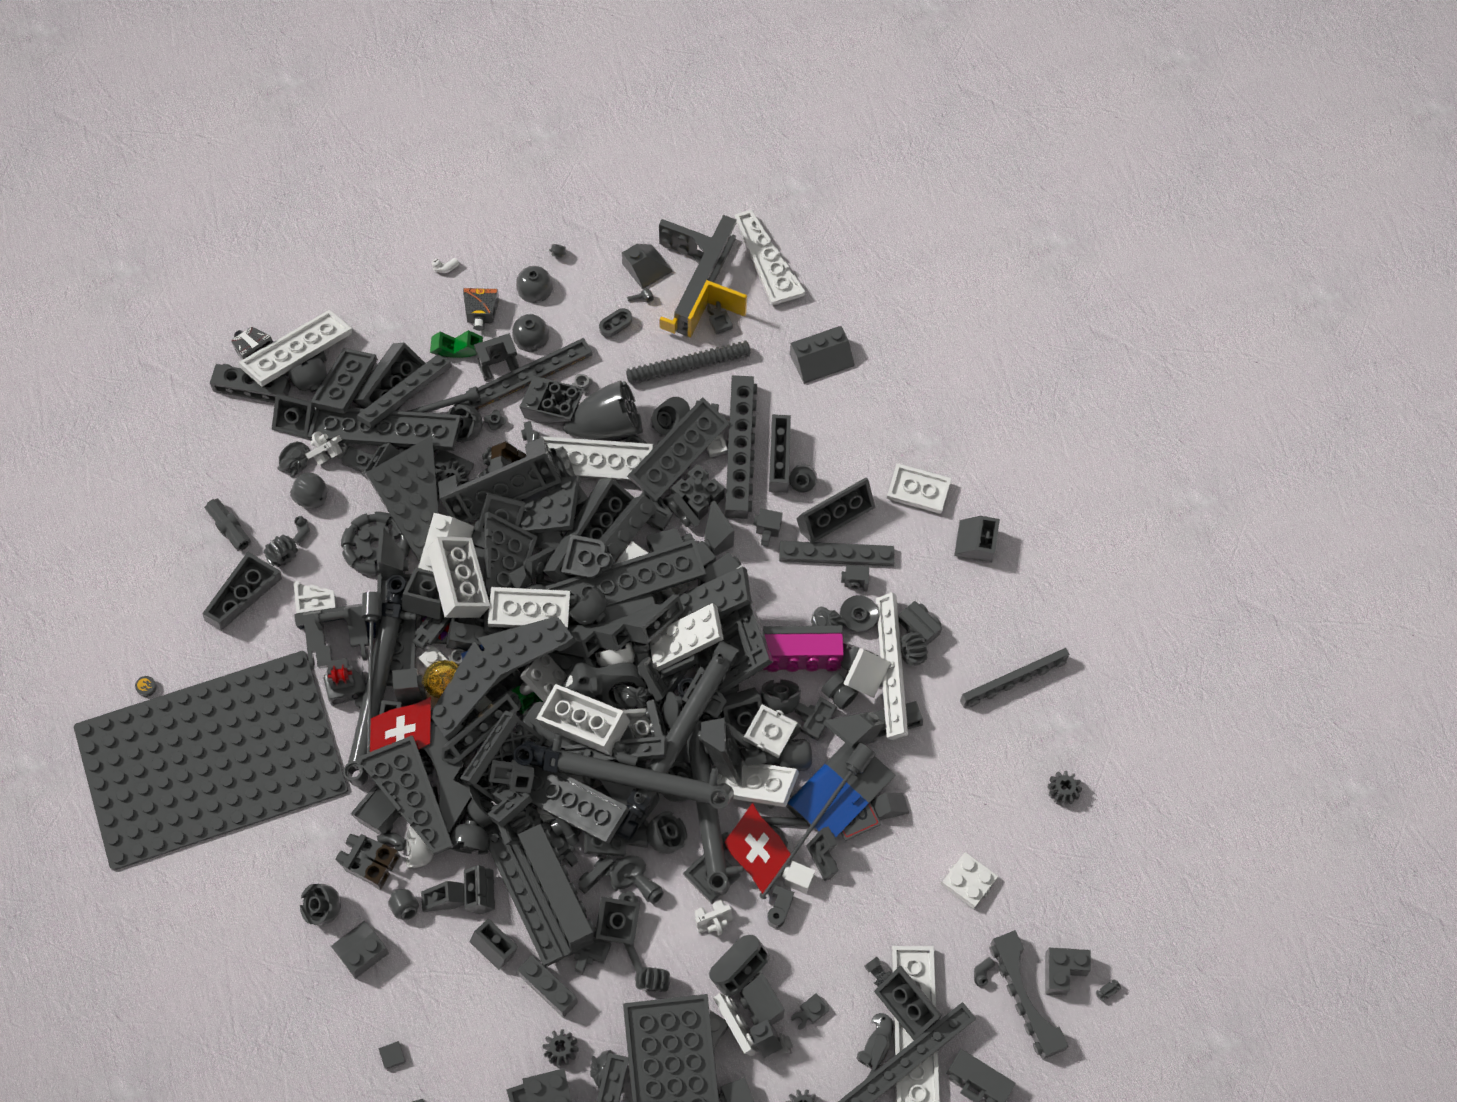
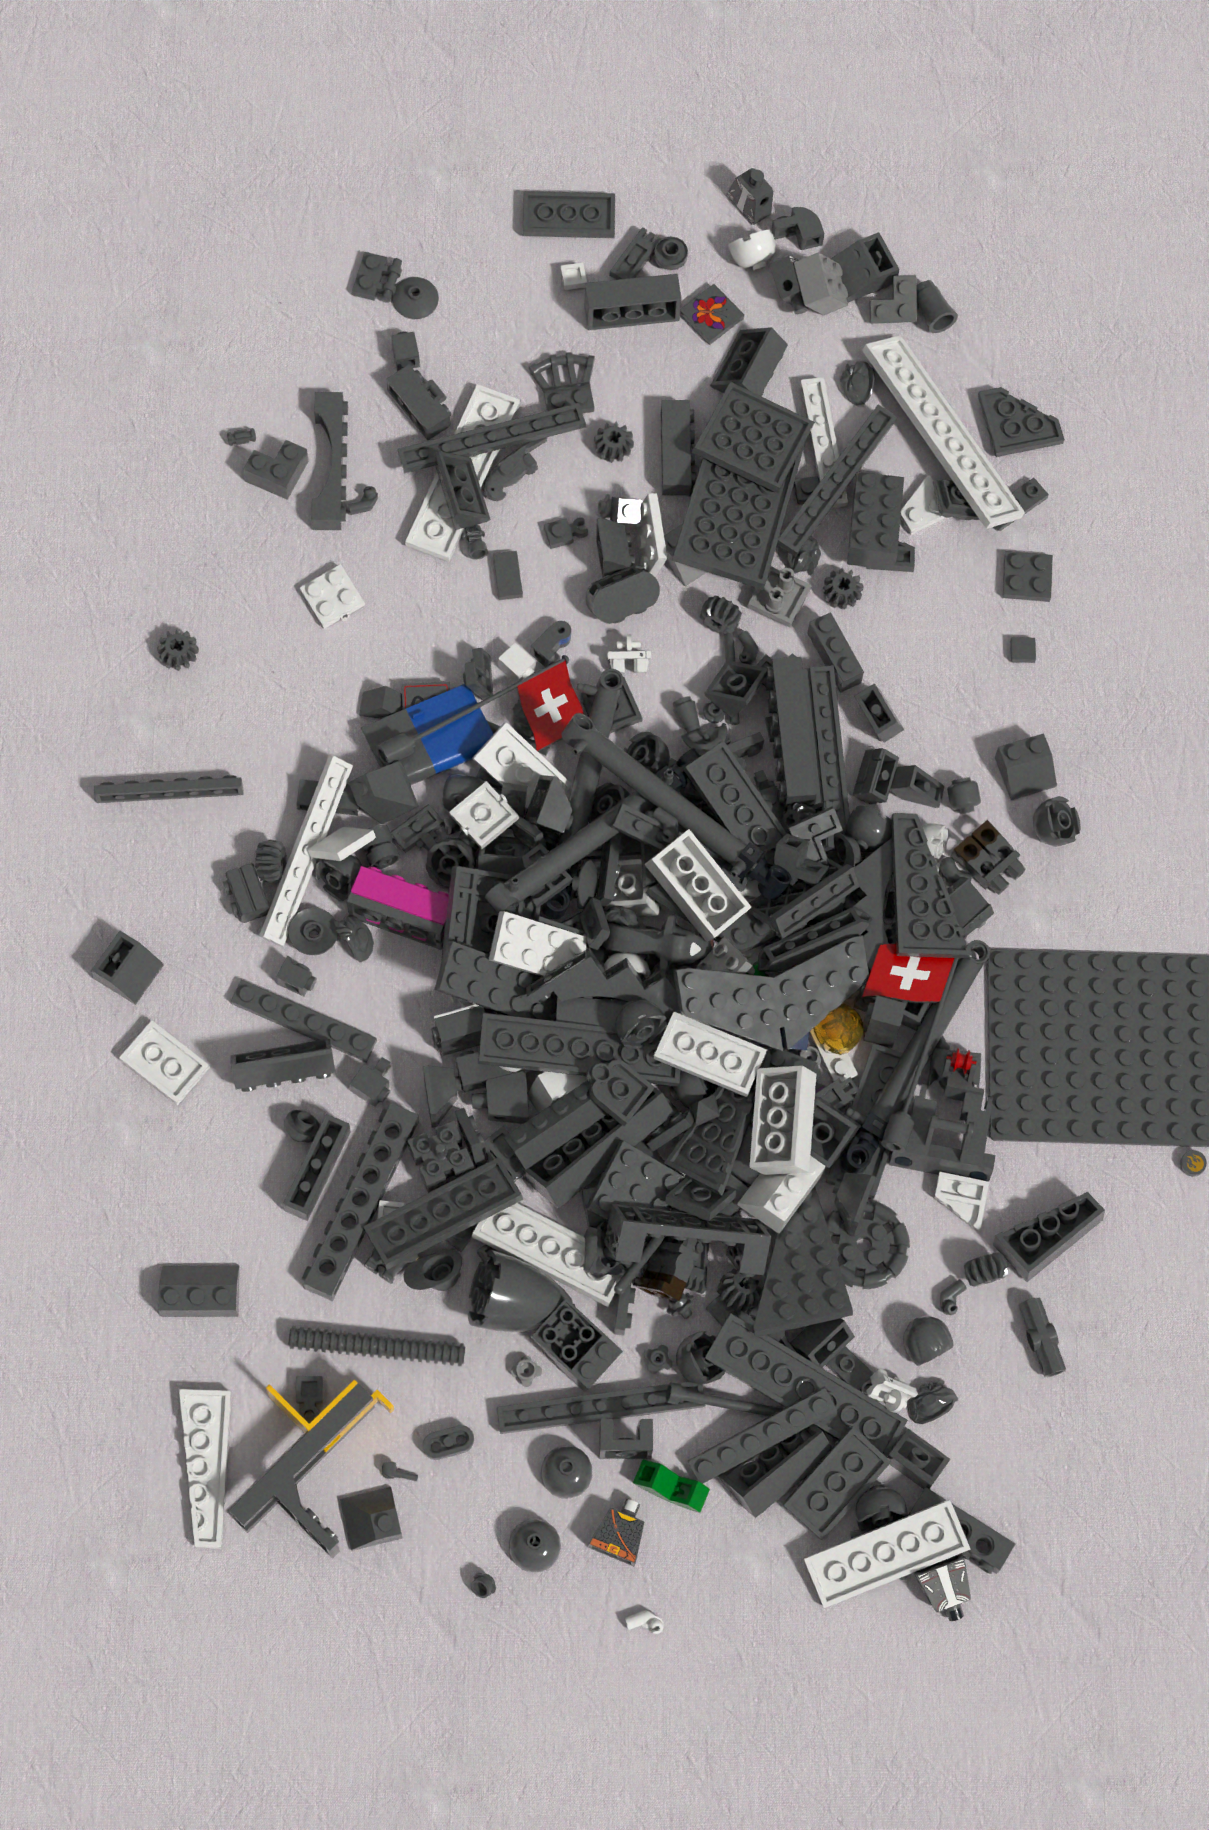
camera: 160 degrees left, 5 degrees up
none -> dark grey tile [493,551,523,600]
none -> dark grey arm [738,631,759,665]
none -> light grey plate [747,566,812,627]

